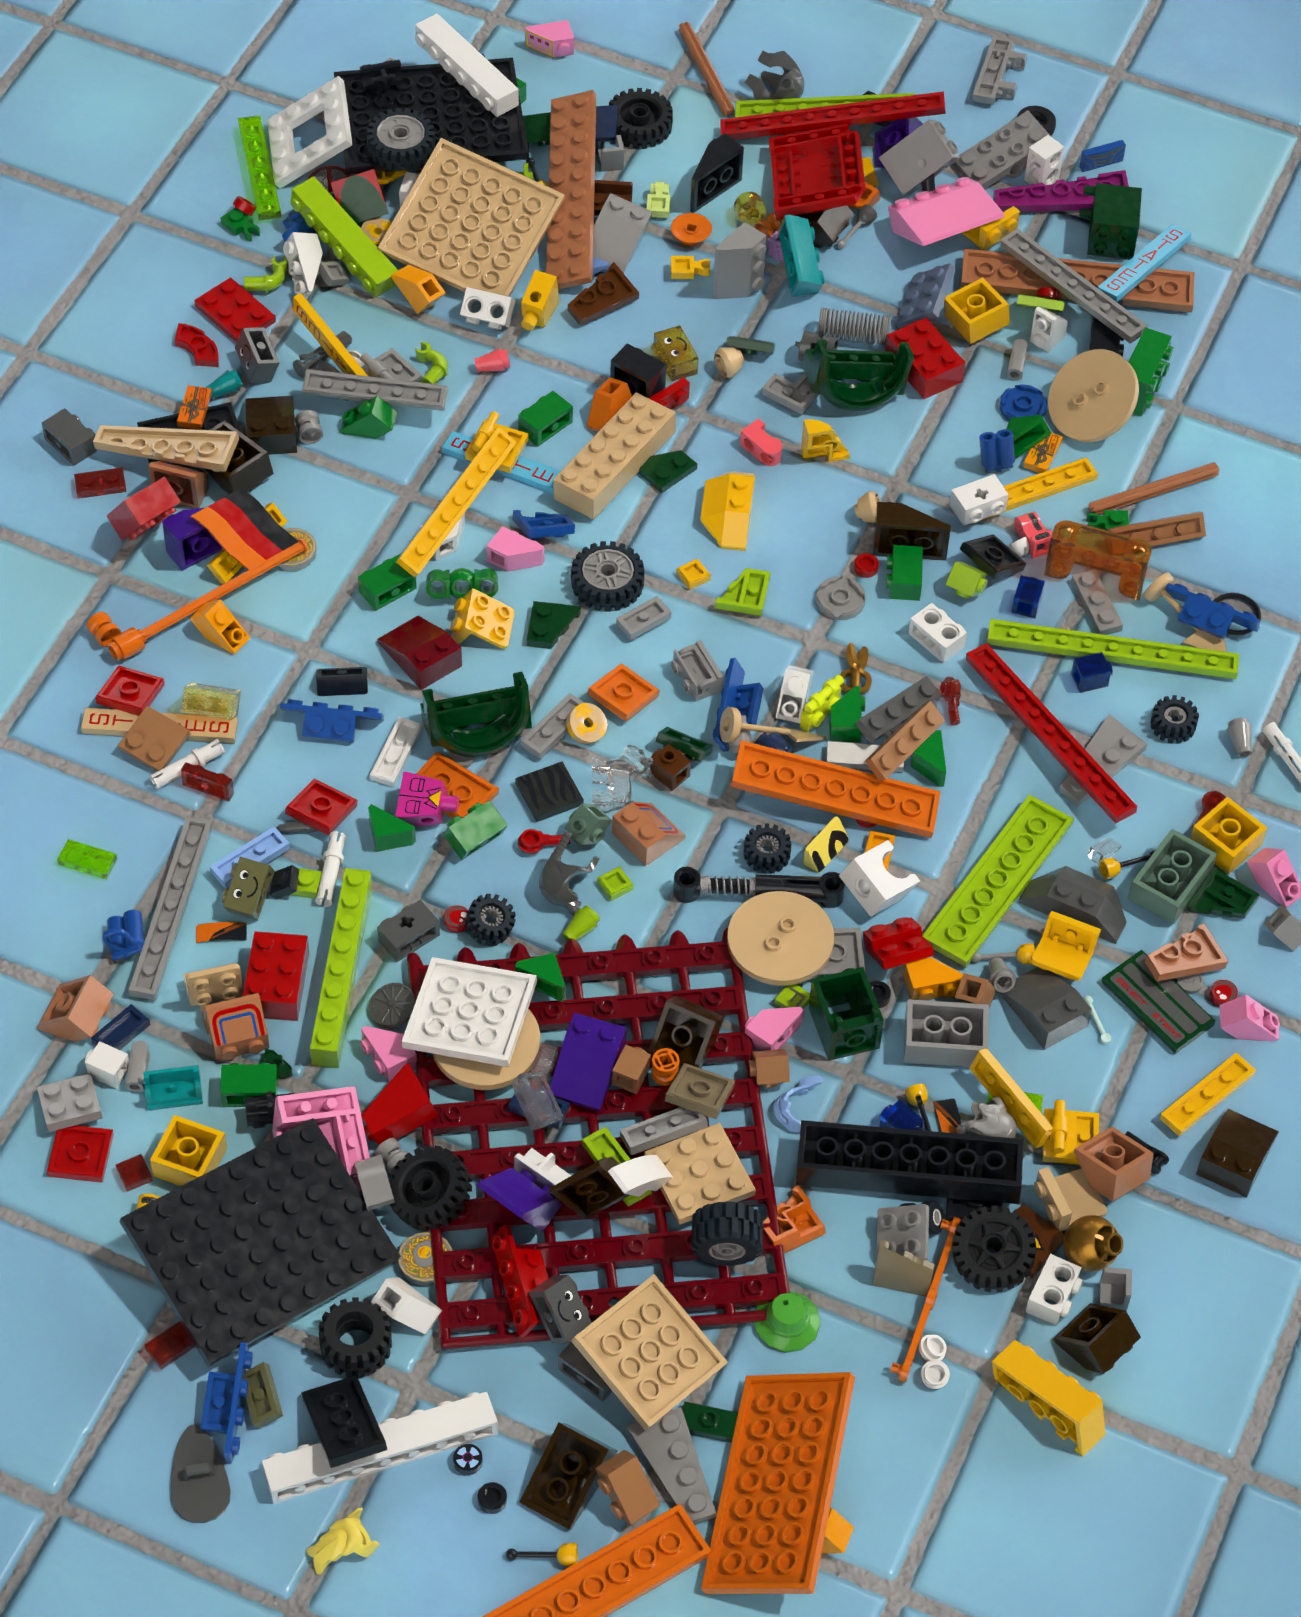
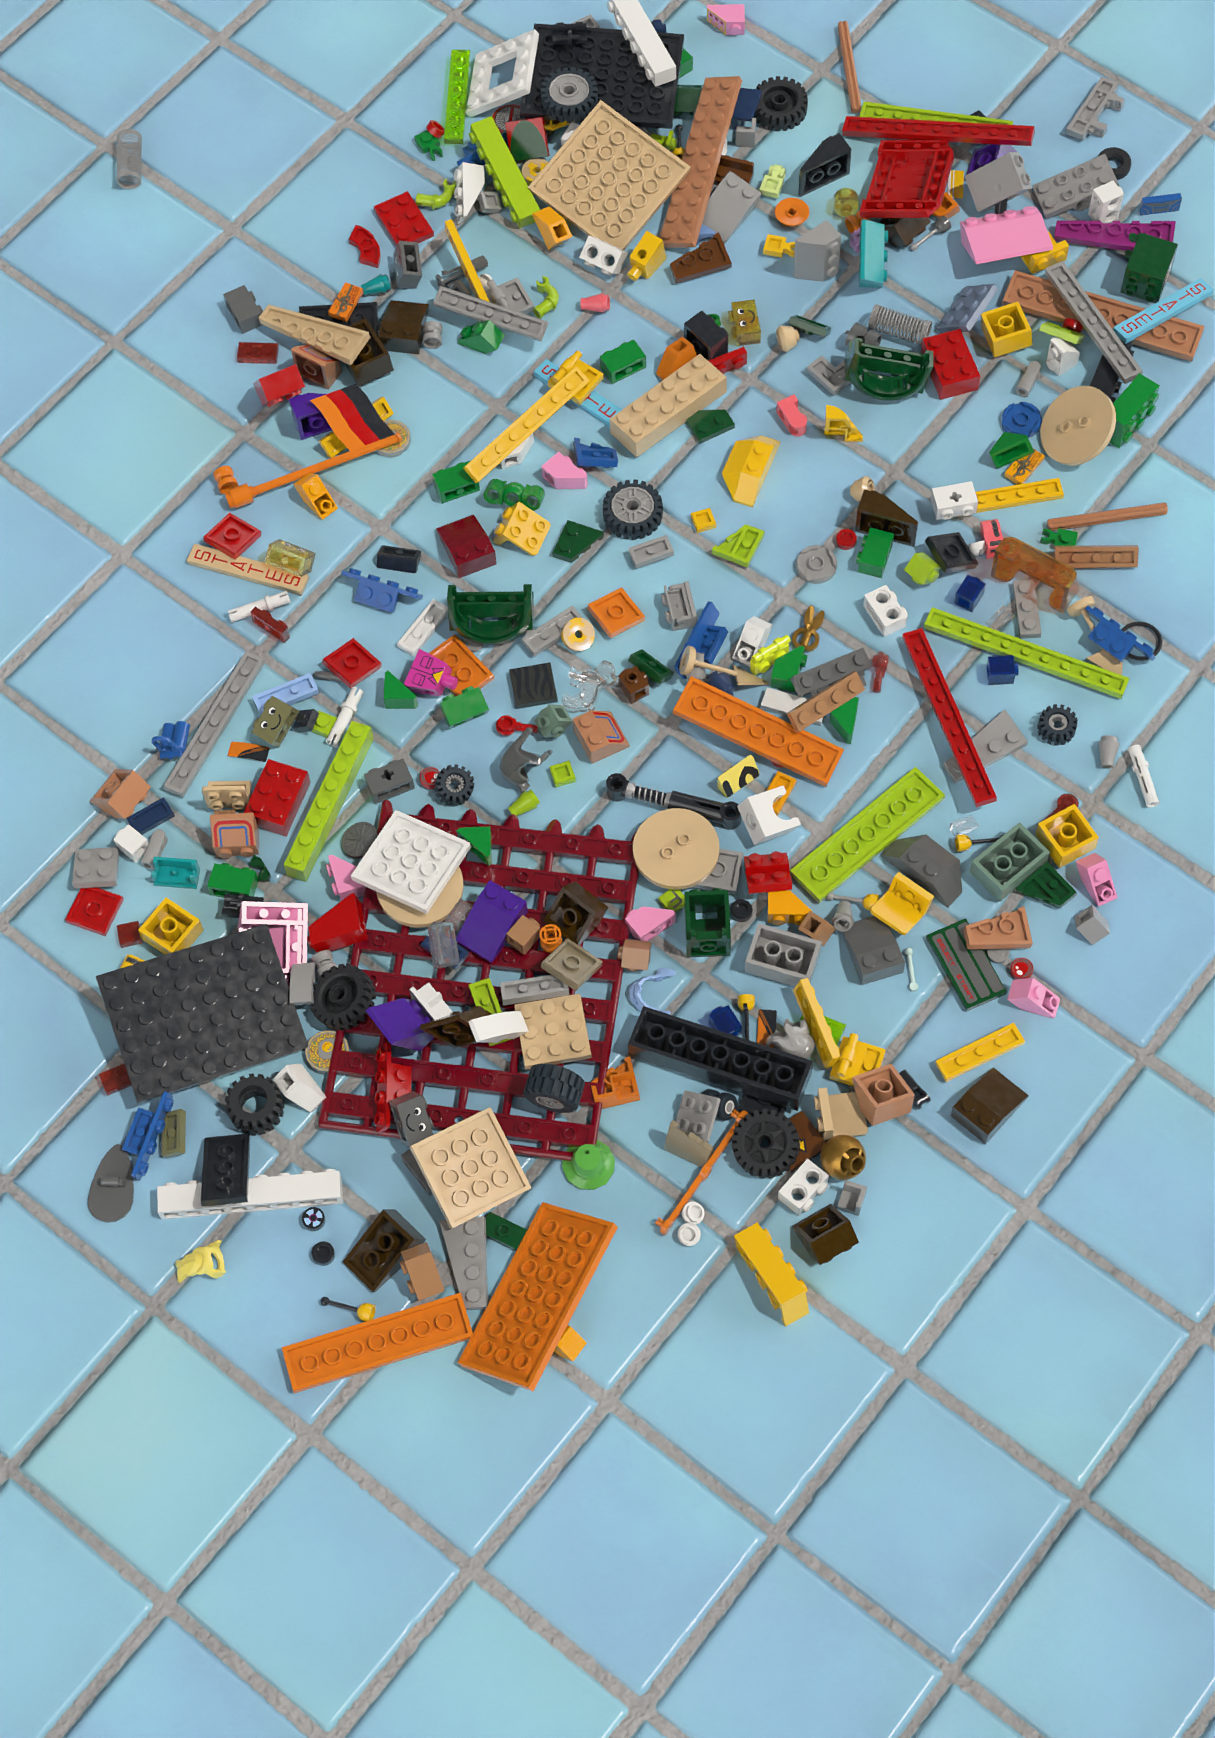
camera: 20 degrees right, 10 degrees up
clear neon green plate [57,839,117,879] -> none
medium nougat plate [118,705,191,772] -> none
black bush [744,823,792,874] -> none
dark grey piece [745,51,805,100] -> none
blue piece [979,429,1015,472] -> none

